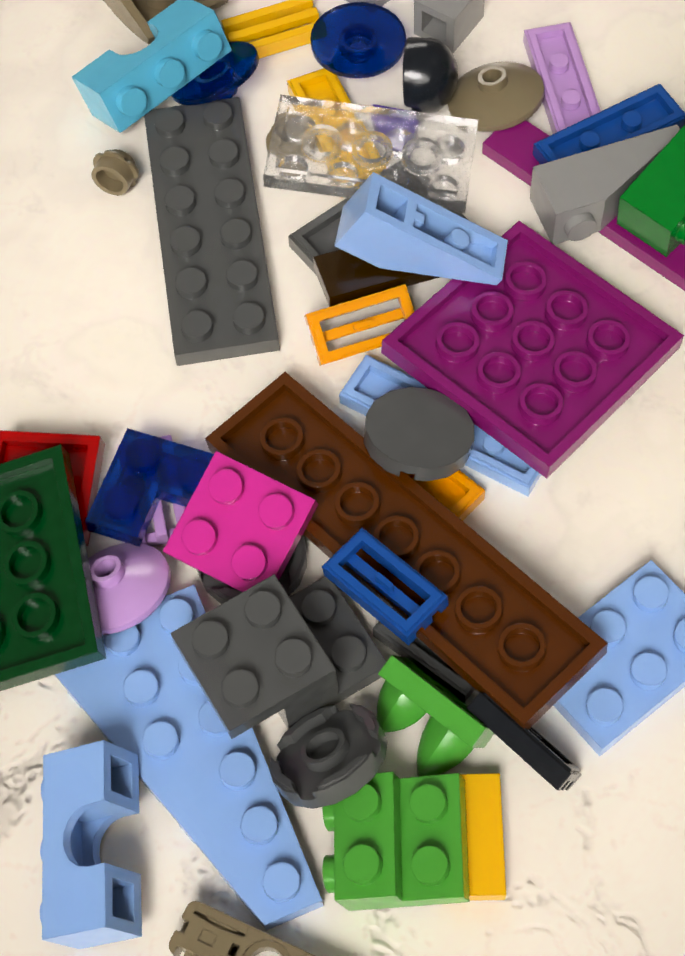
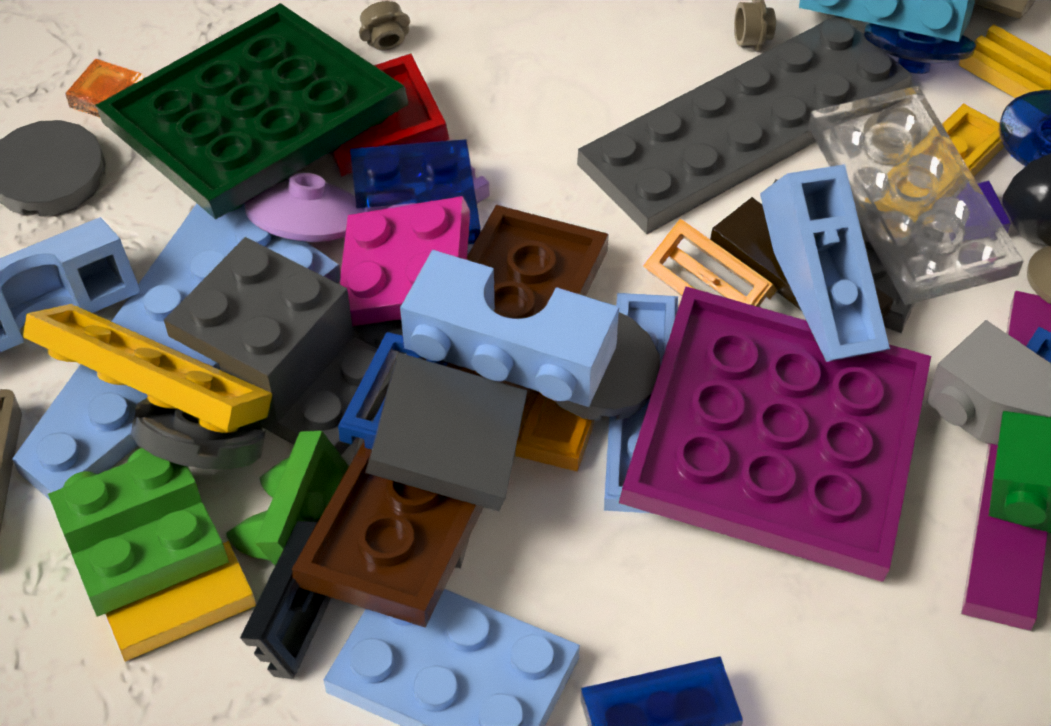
camera: 60 degrees right, 10 degrees down
none -> yellow plate [23,304,272,433]
none -> dark grey tile [365,352,527,511]
none -> light blue arch [400,249,619,407]

